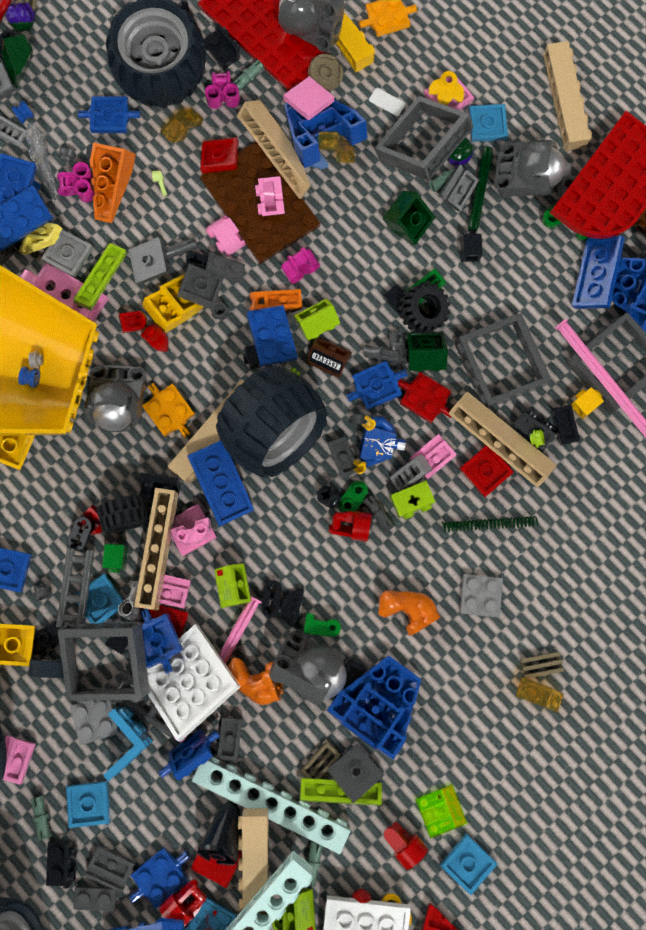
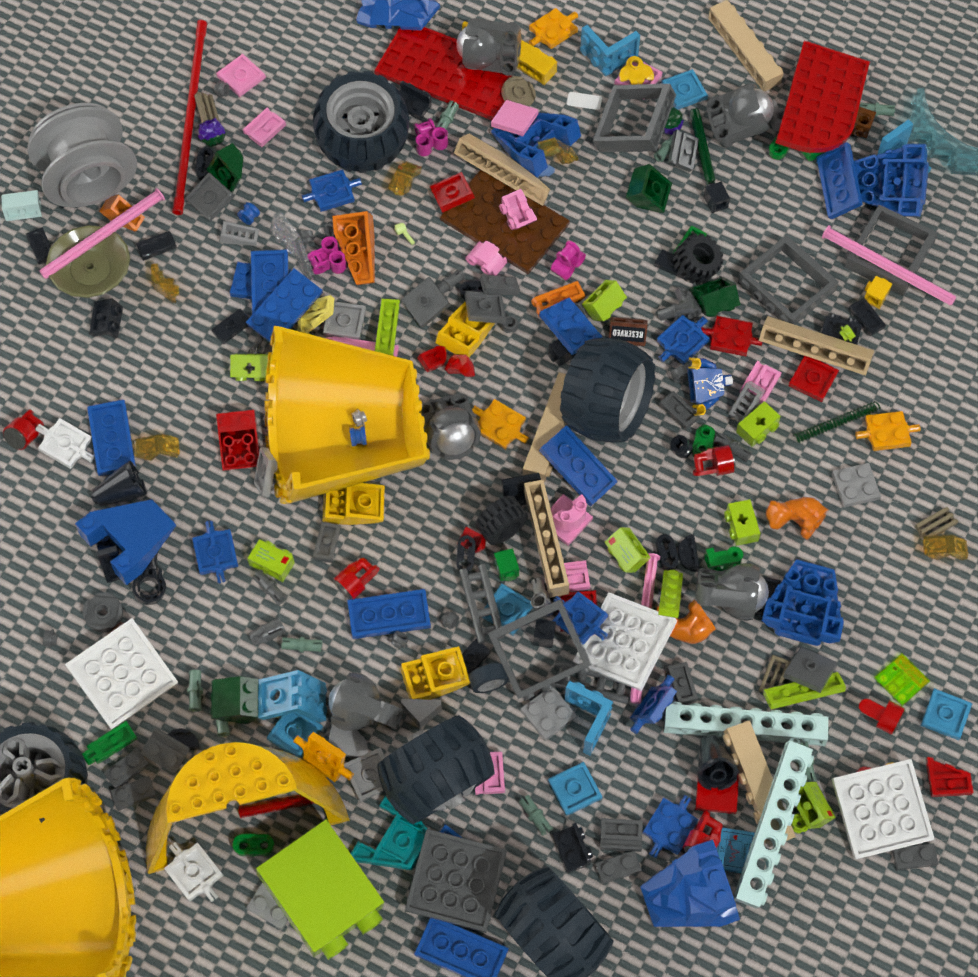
camera: 20 degrees left, 15 degrees down
none -> bright pink plate [243,108,286,147]
none -> dark azure bracket [580,25,640,77]
none -> lime plate [658,570,683,618]
none -> lime brick [724,499,761,546]
none -> light orange plate [855,411,921,451]

